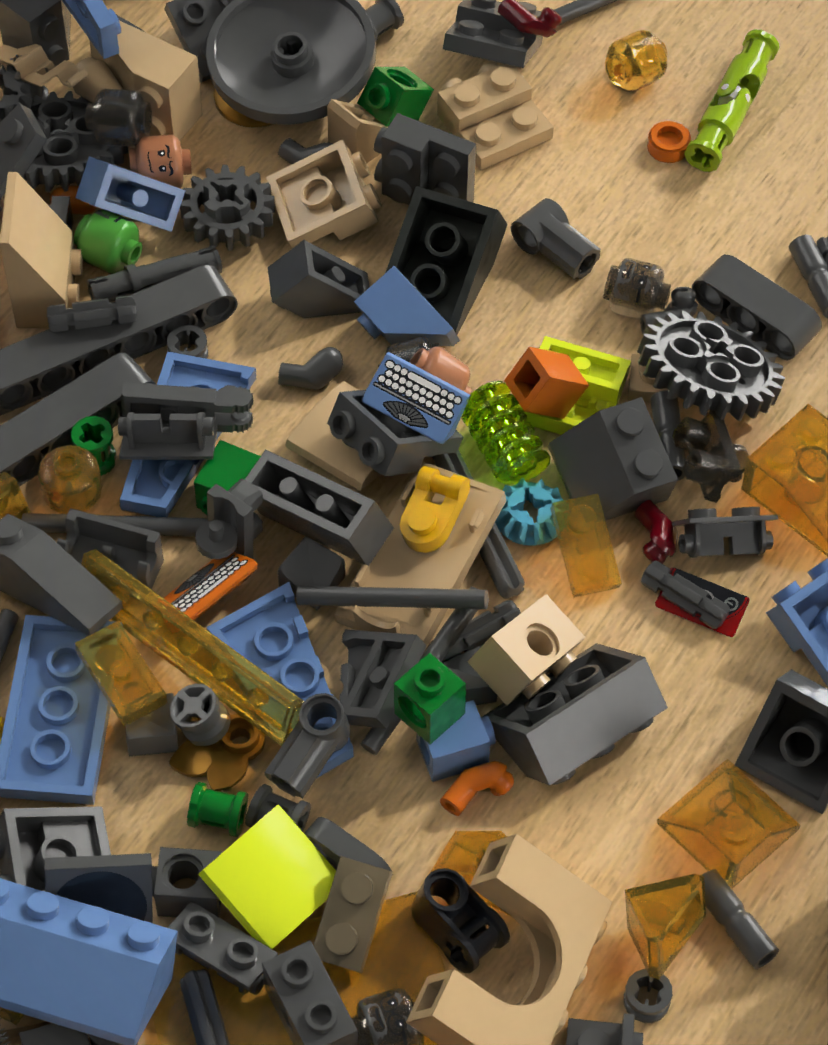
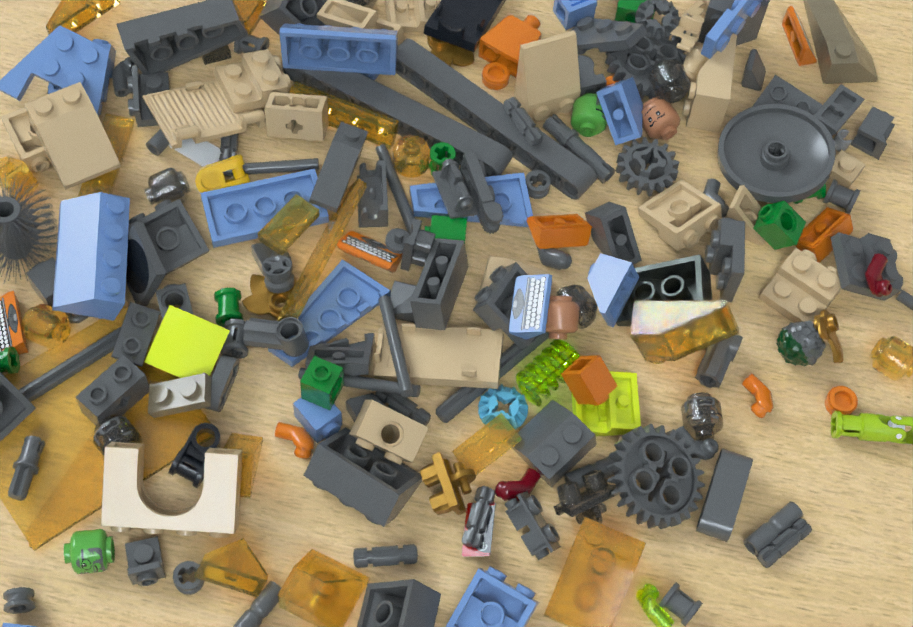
camera: 65 degrees right, 5 degrees up
yellow plate [399,466,470,553] -> none
none -> dark grey axle [353,544,418,568]
none -> pearl gold hips [419,452,476,515]
none -> orange slope [527,214,592,249]
none -> clear yellow slope [630,300,739,364]
none -> orange arm [742,374,773,418]
none -> piece [776,320,826,367]
none -> orange slope [794,207,853,263]
none -> pearl gold plate [814,309,844,363]

